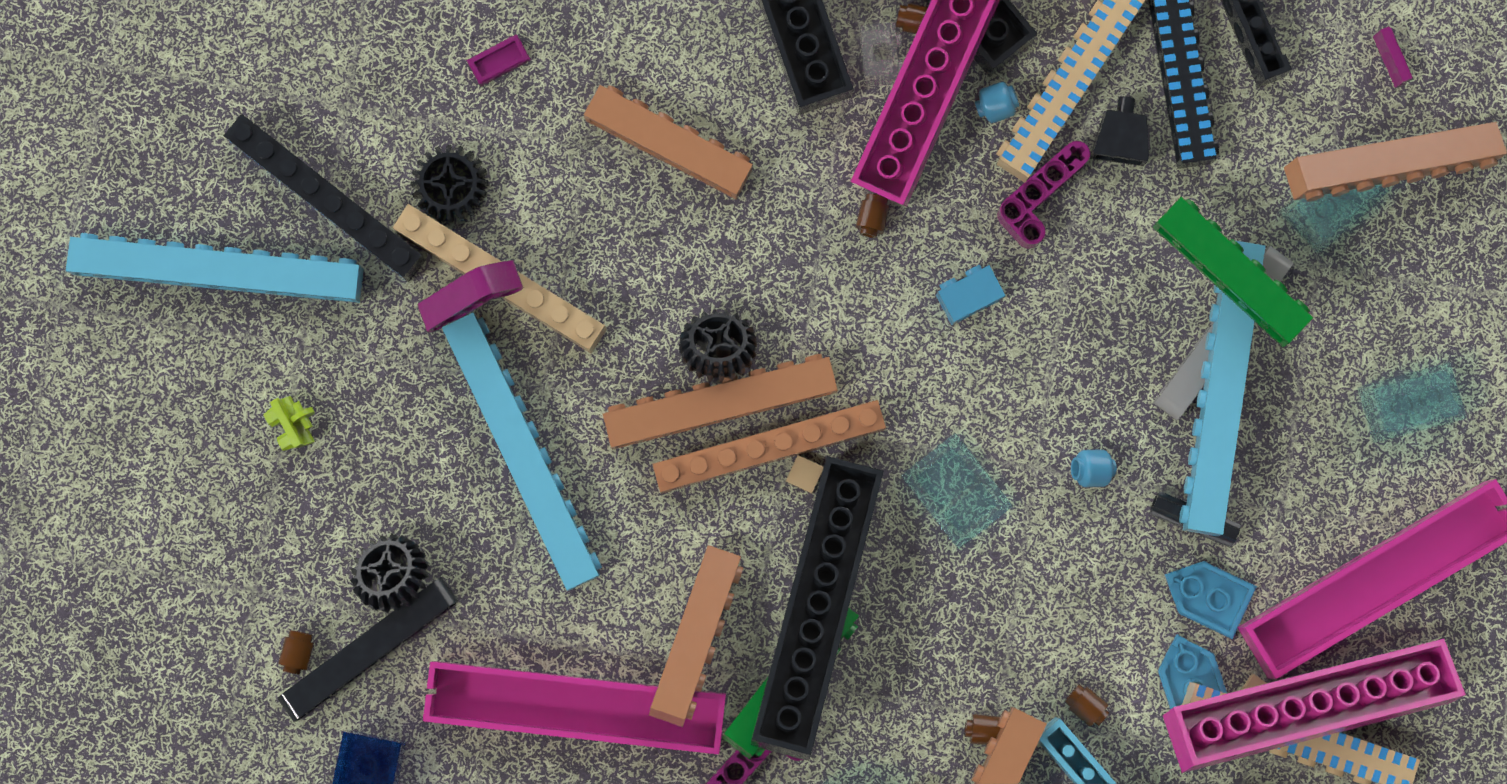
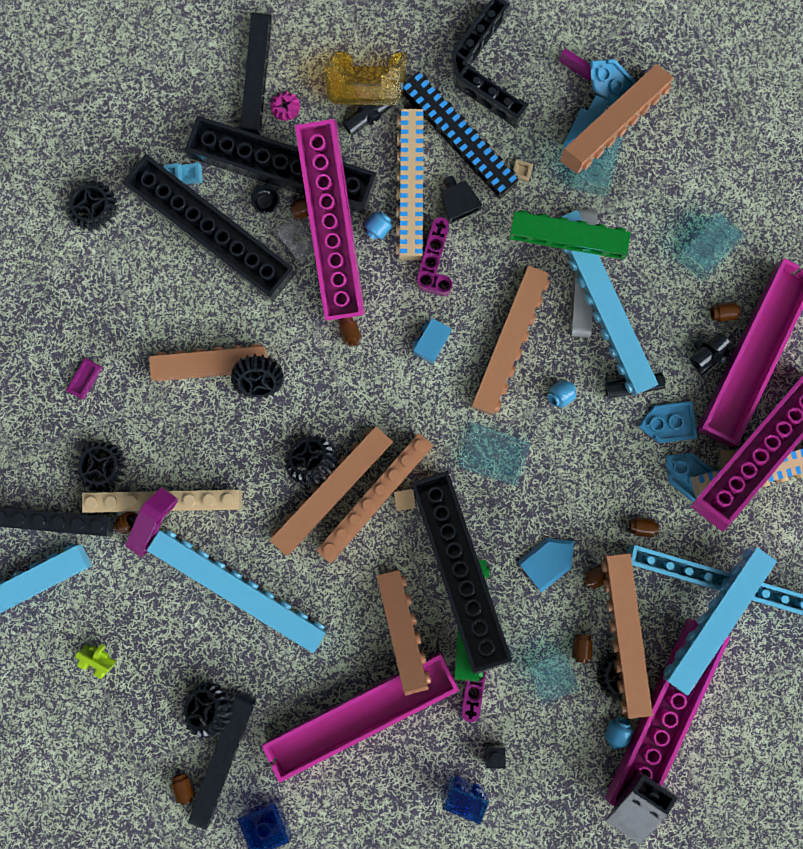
camera: 30 degrees left, 0 degrees up
none -> reddish brown brick [114,512,138,534]
none -> black gear [231,354,284,400]
none -> nougat brick [471,265,550,416]
none -> tan tile [513,159,533,182]
none -> dark azure tile [517,538,574,592]
none -> dark azure slope [562,95,609,148]
none -> dark azure tile [590,59,636,106]
none -> black pin [689,333,731,376]
none -> reddish brown brick [710,301,741,322]

